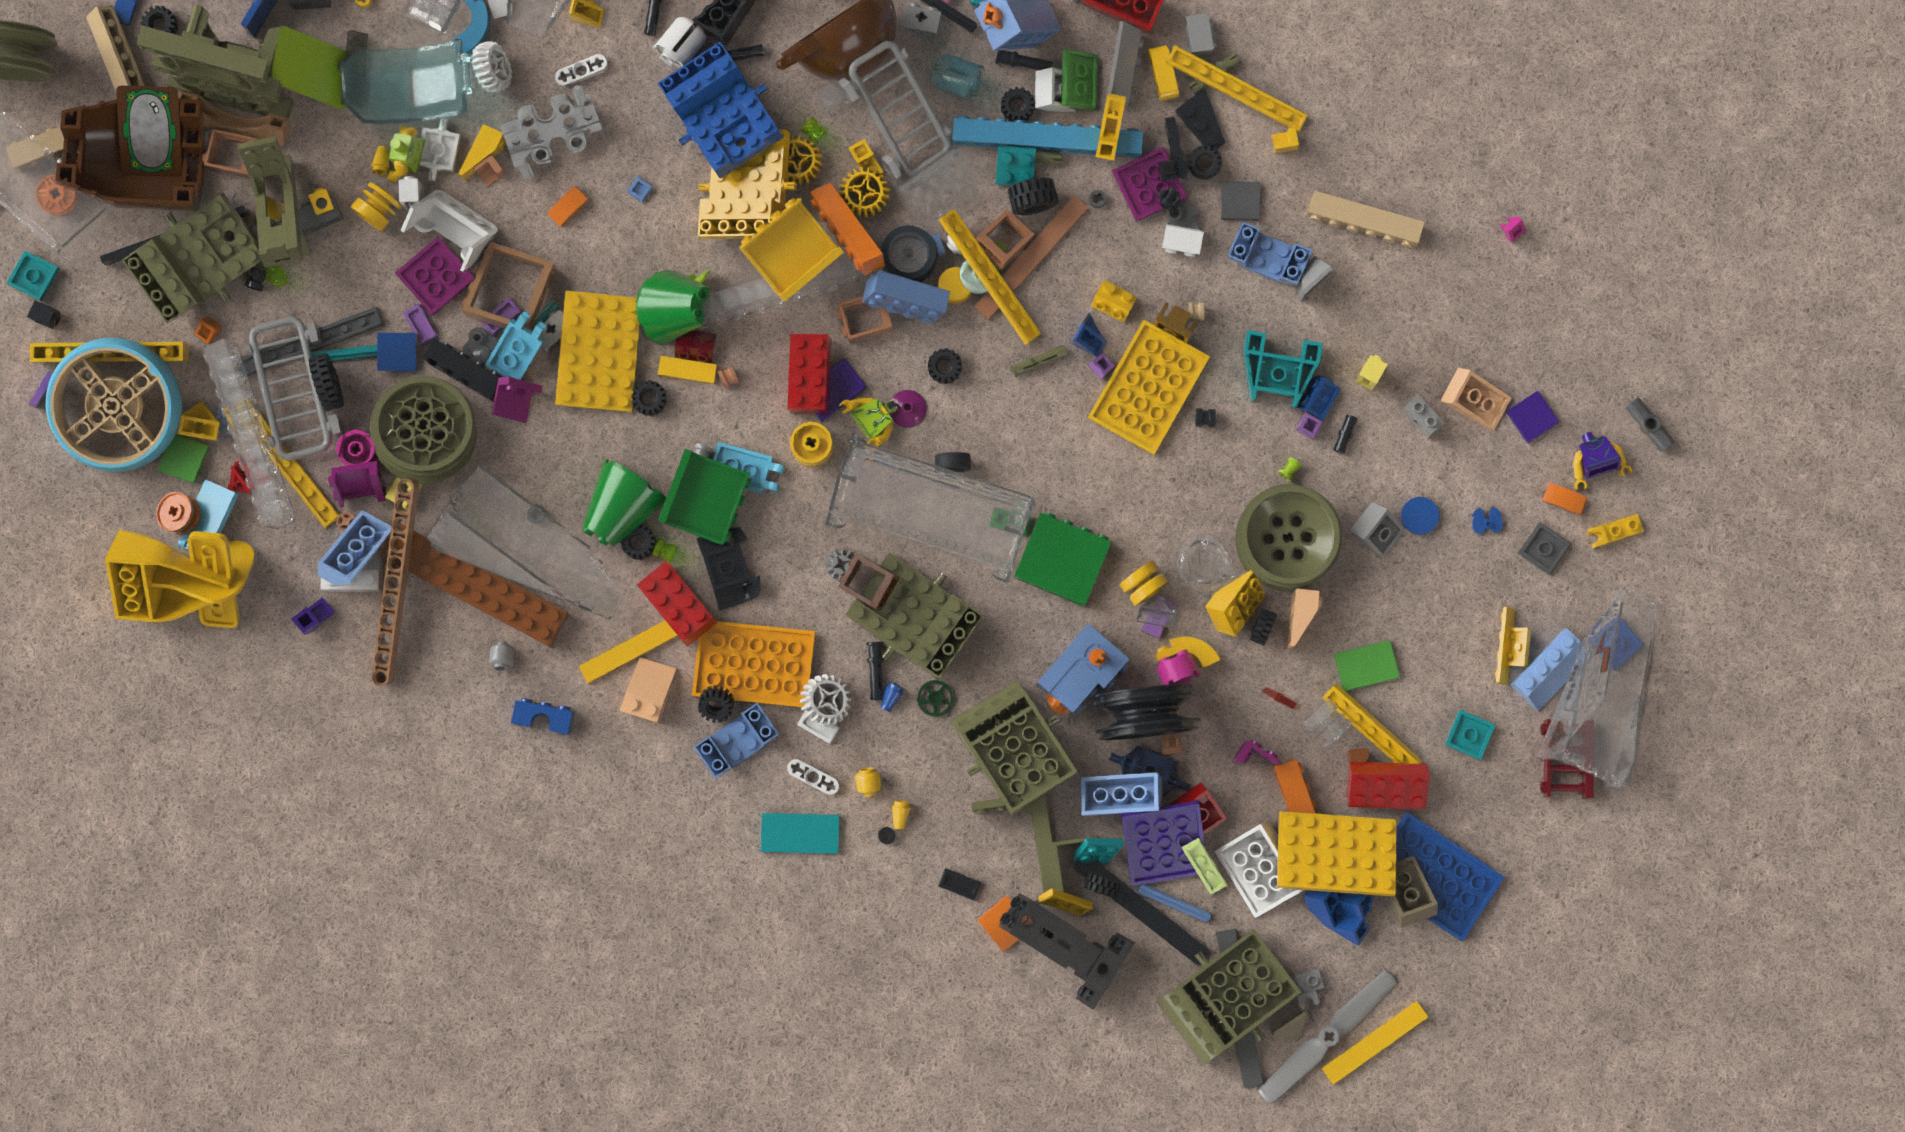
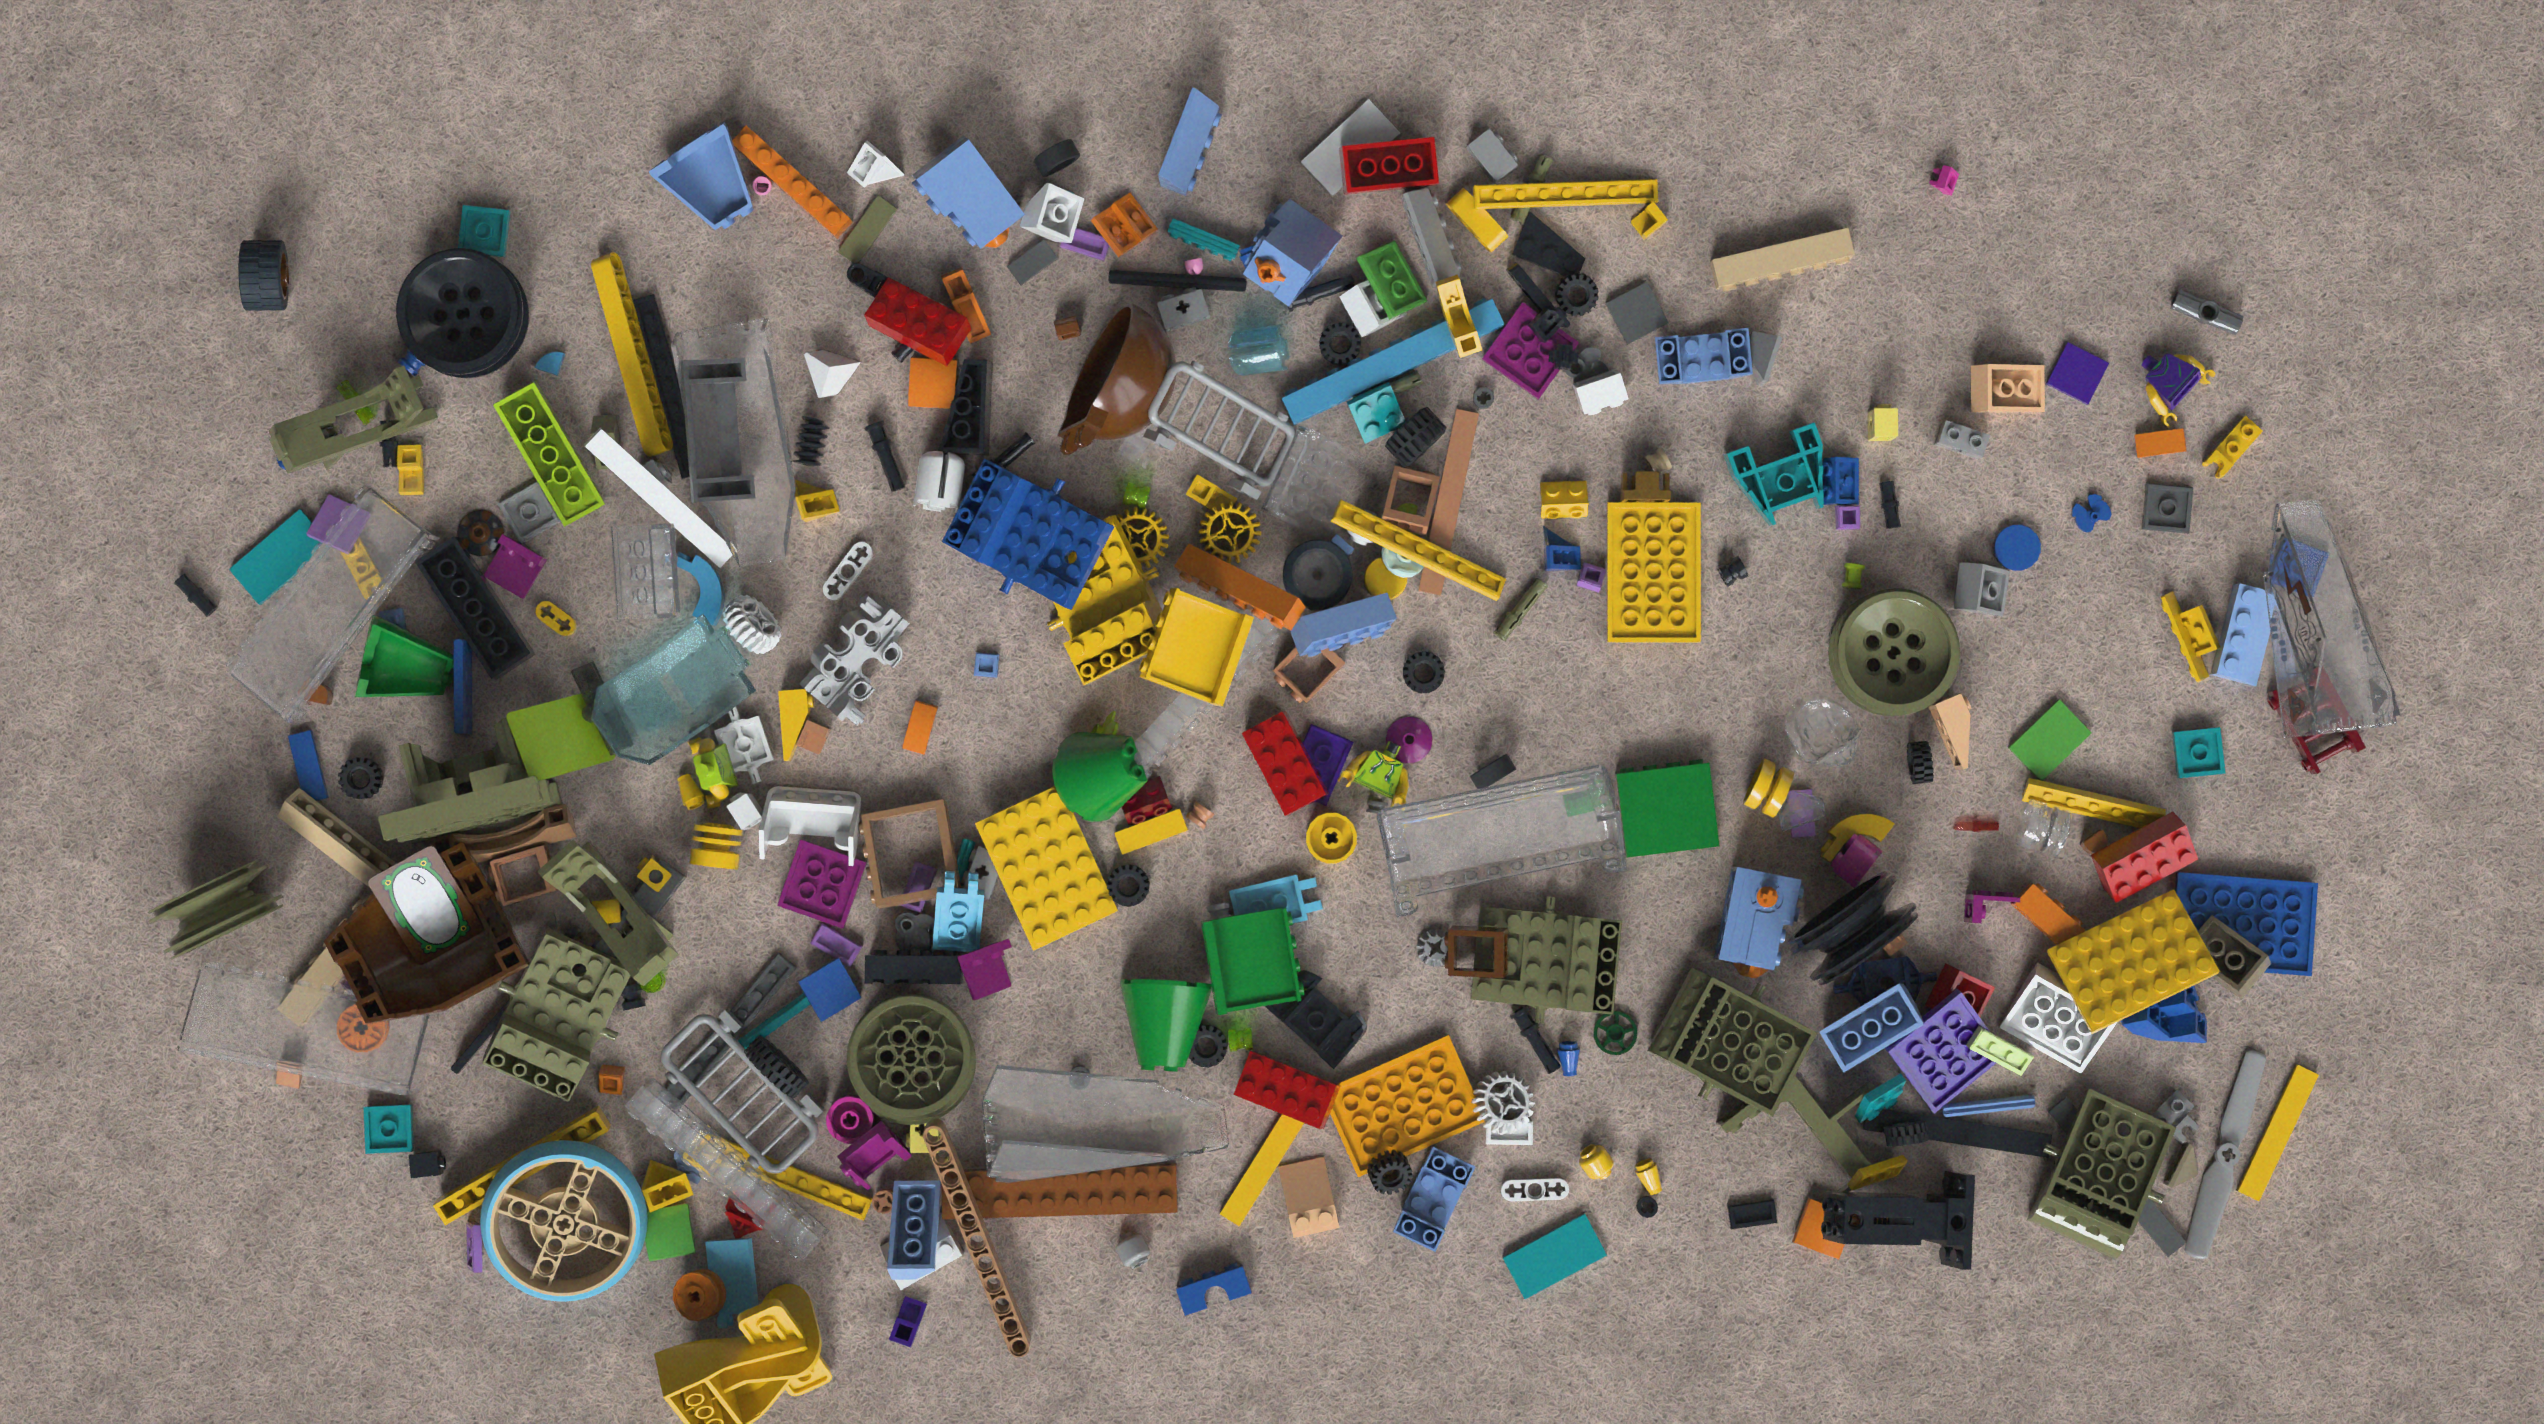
camera: 30 degrees left, 5 degrees up
yellow slope [1205,570,1266,637] -> none

